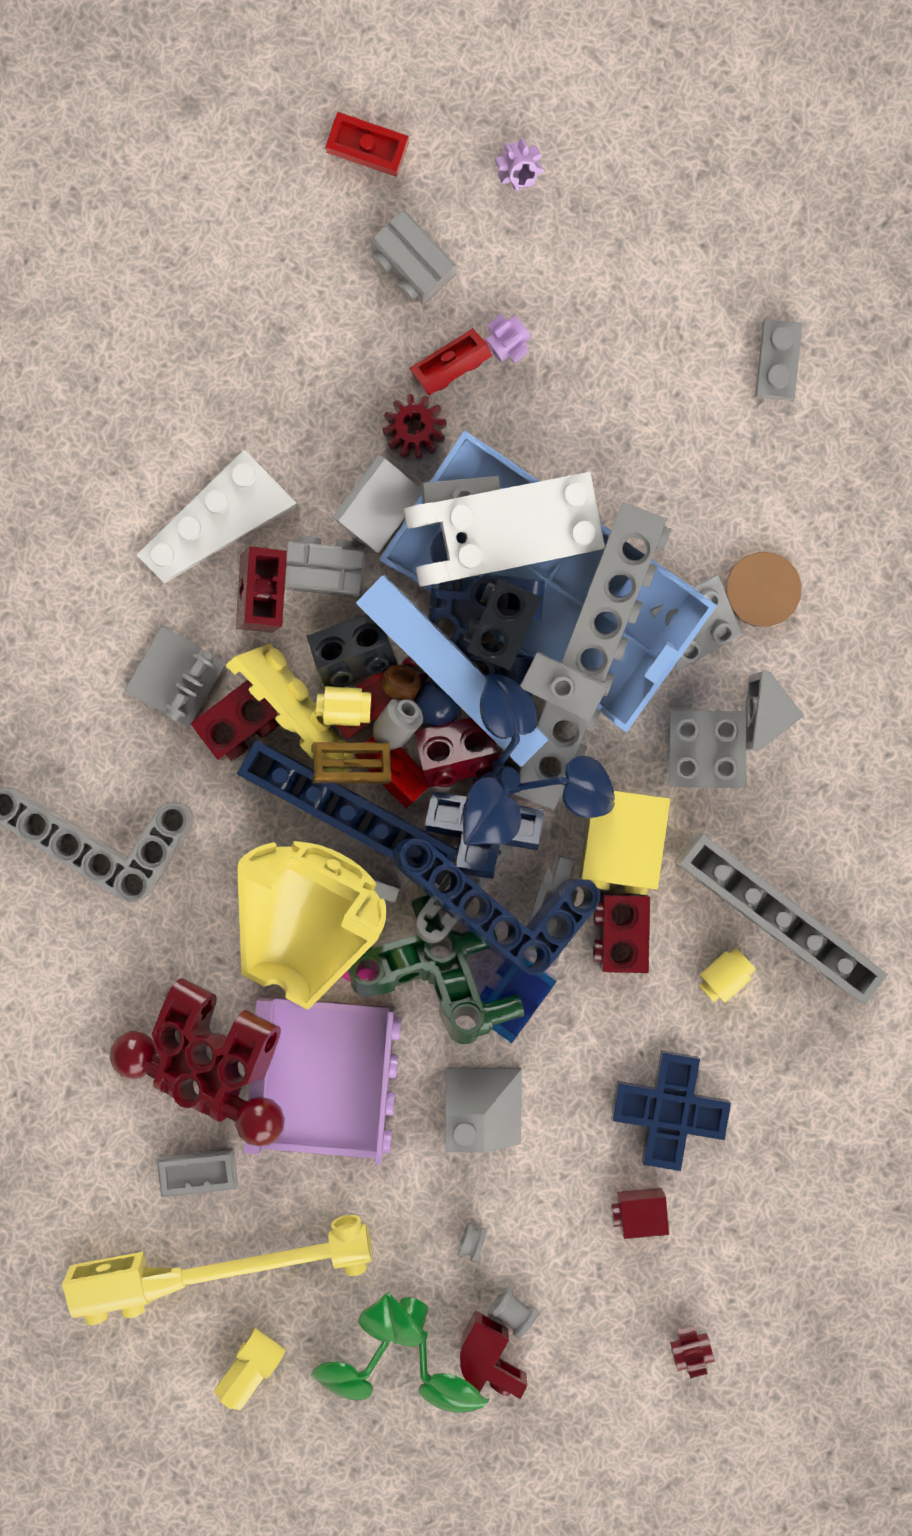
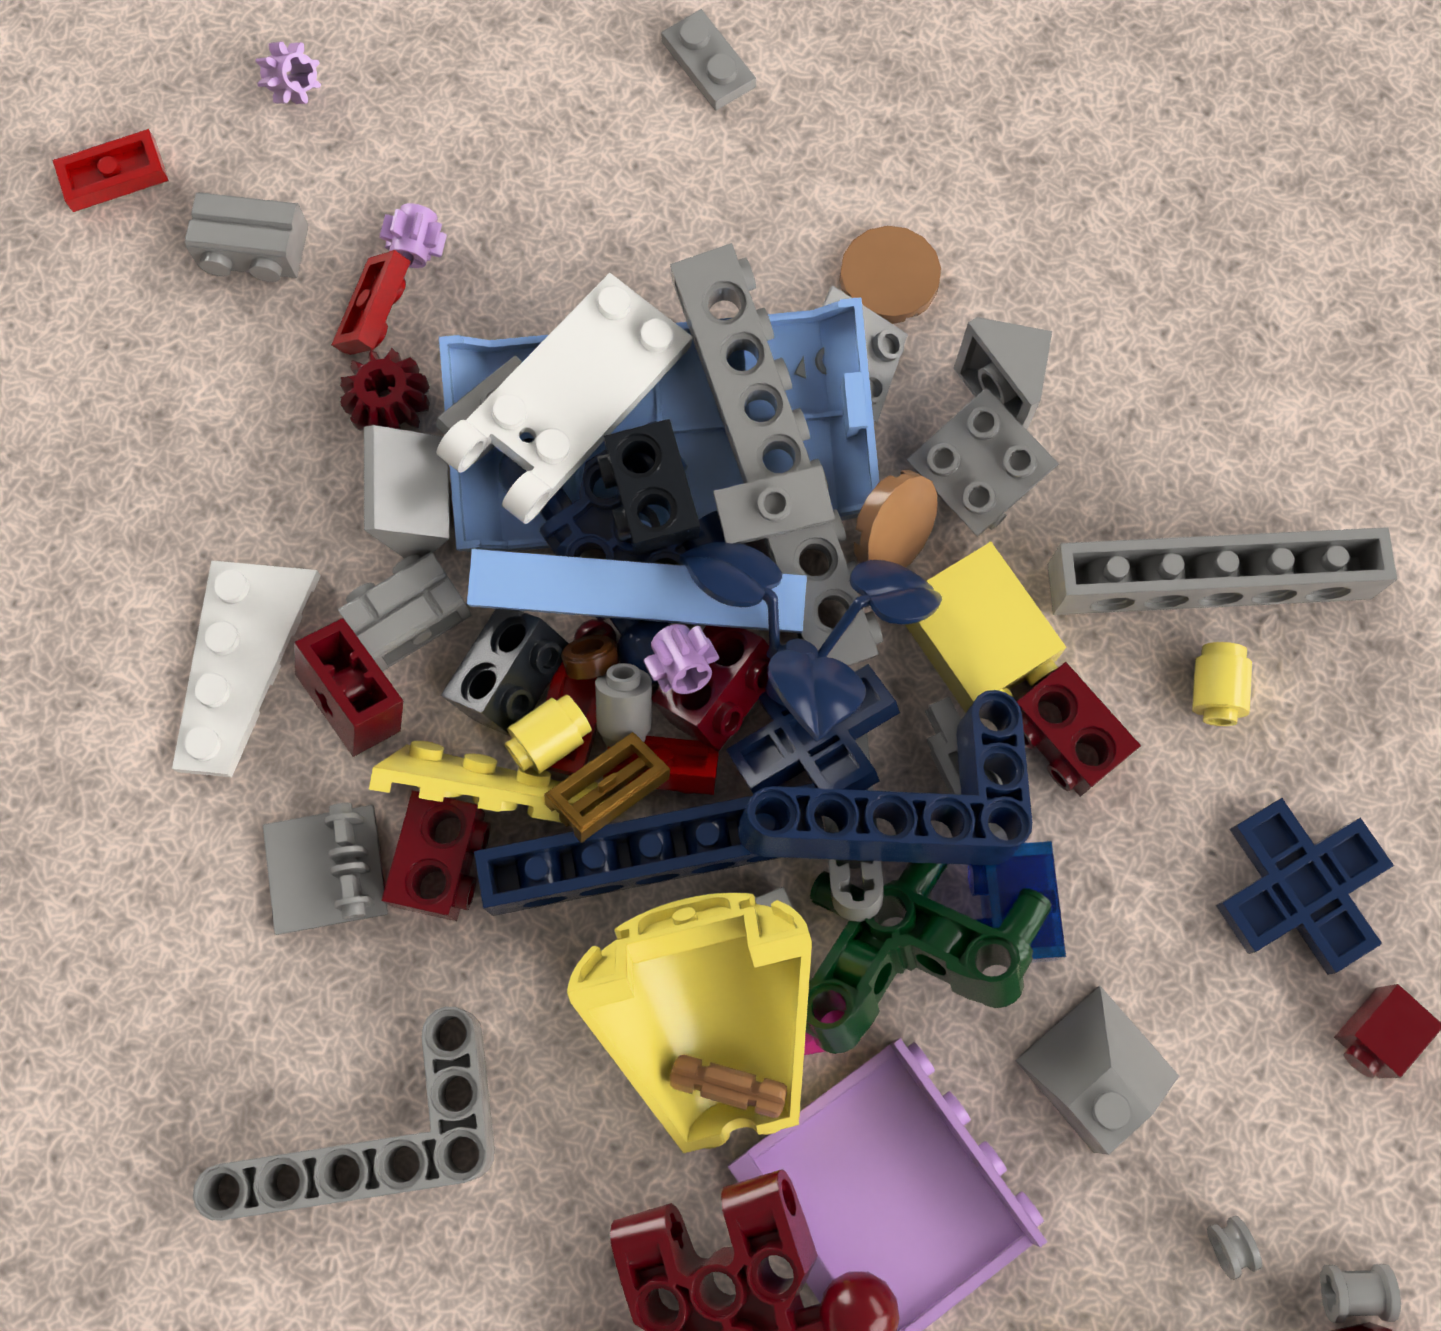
camera: 40 degrees left, 15 degrees down
none -> lavender gear [644,624,719,694]
none -> medium nougat axle [670,1055,787,1118]
none -> medium nougat tile [854,469,937,568]

